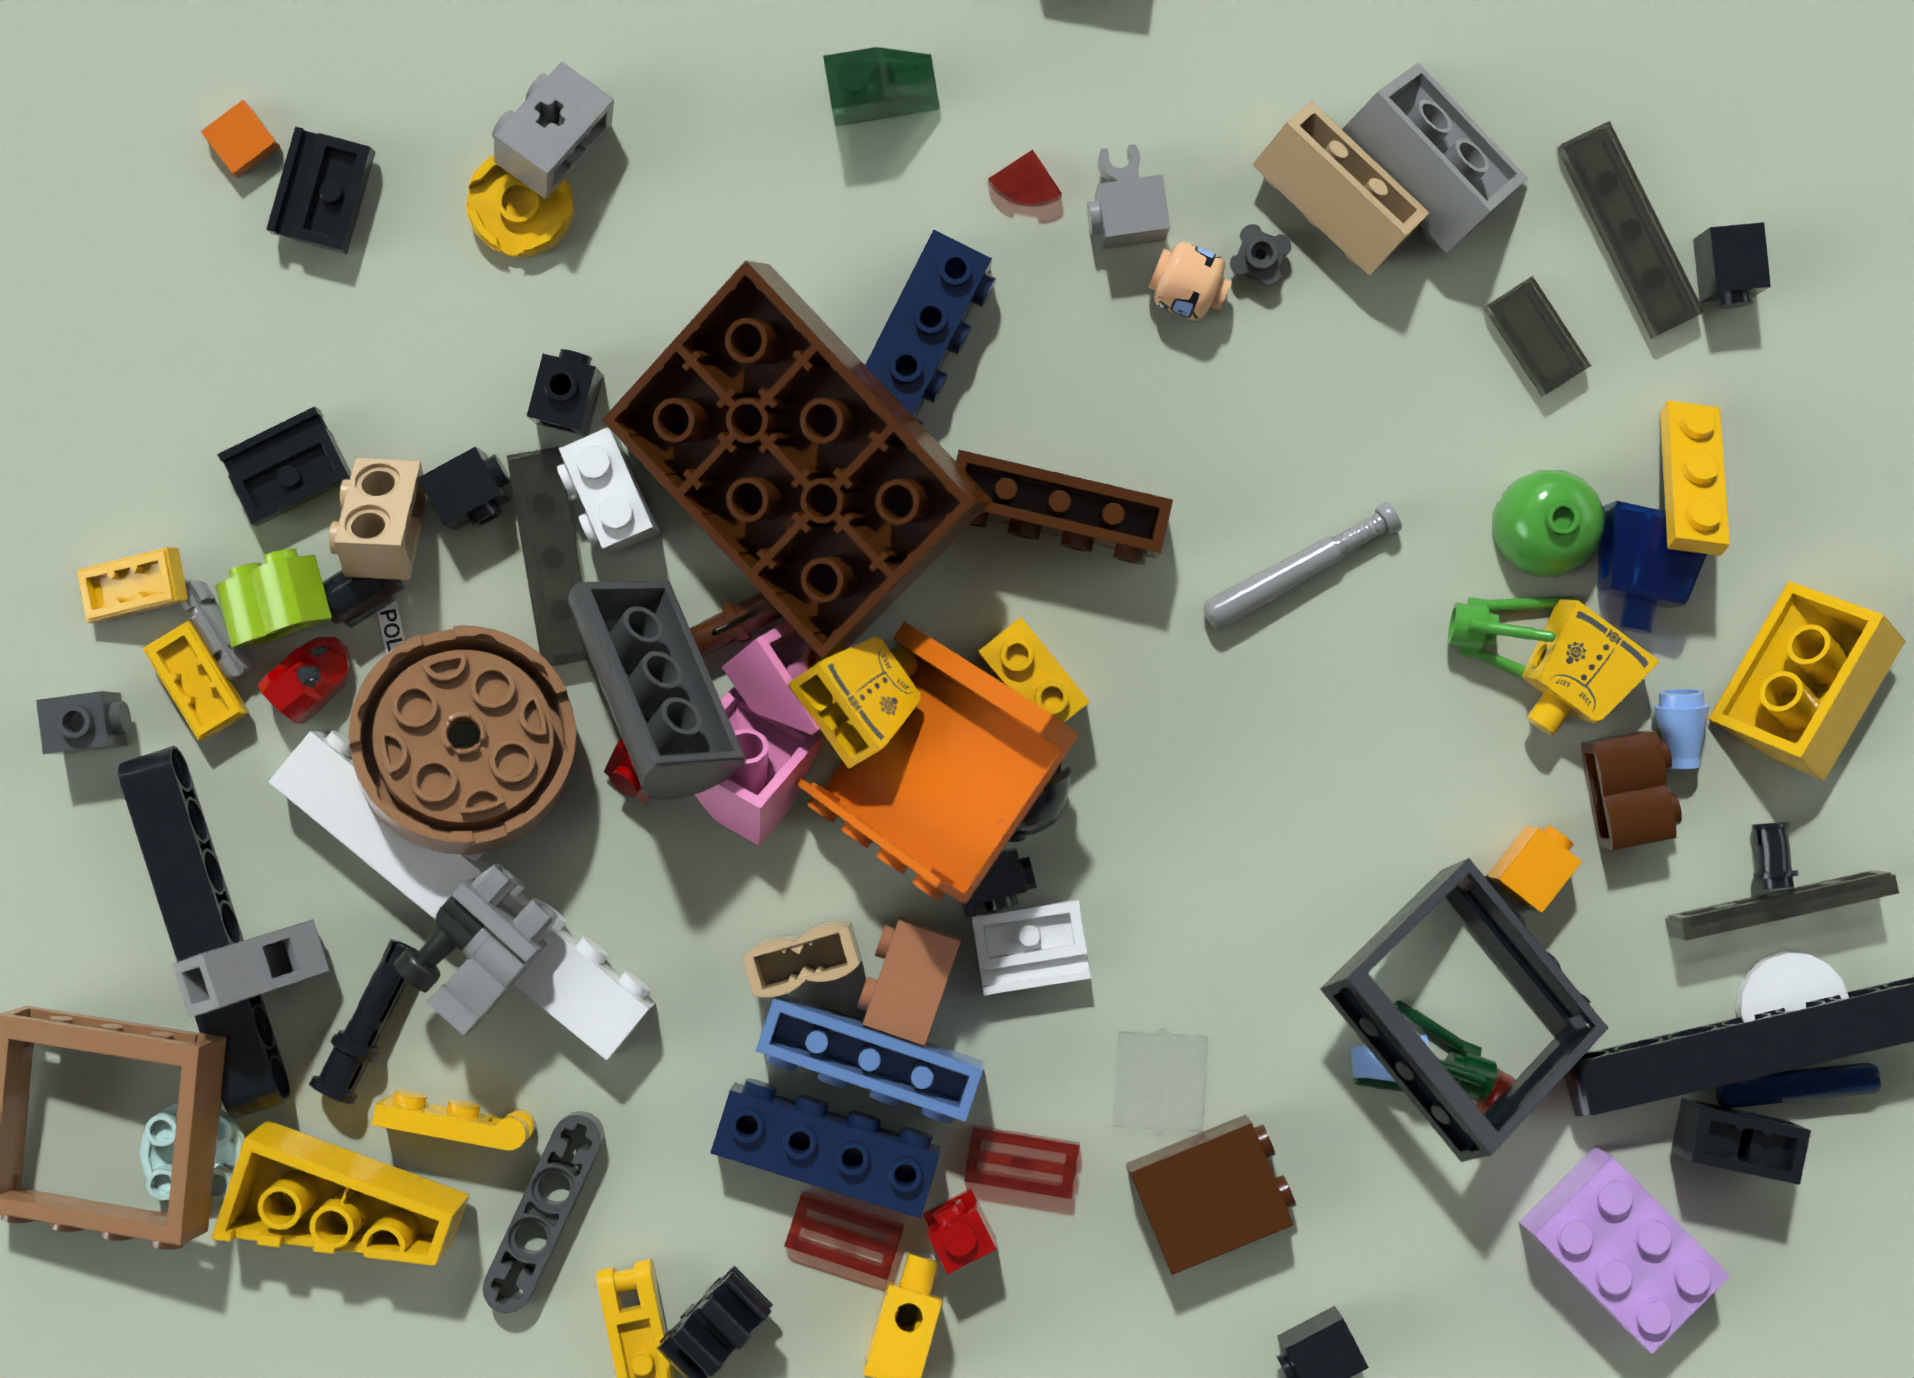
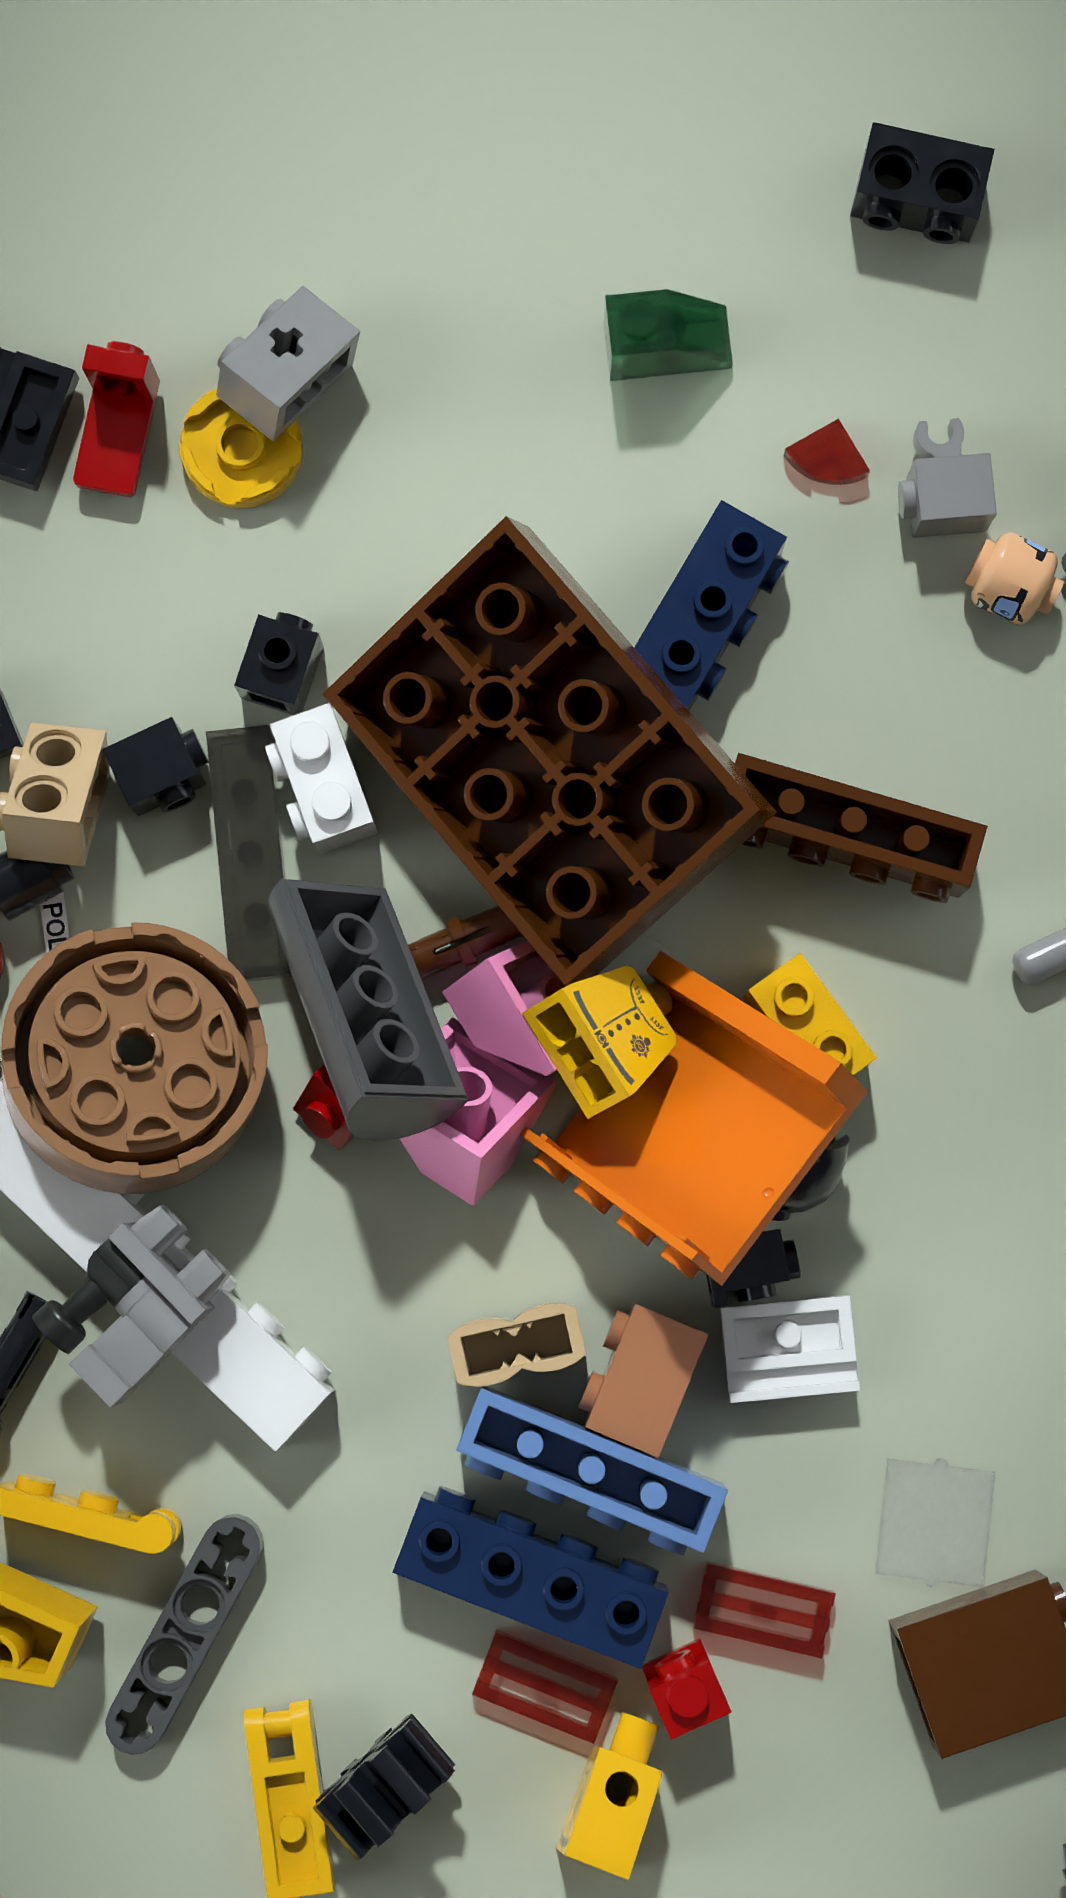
camera: 10 degrees right, 5 degrees down
none -> red bracket [73,341,160,498]

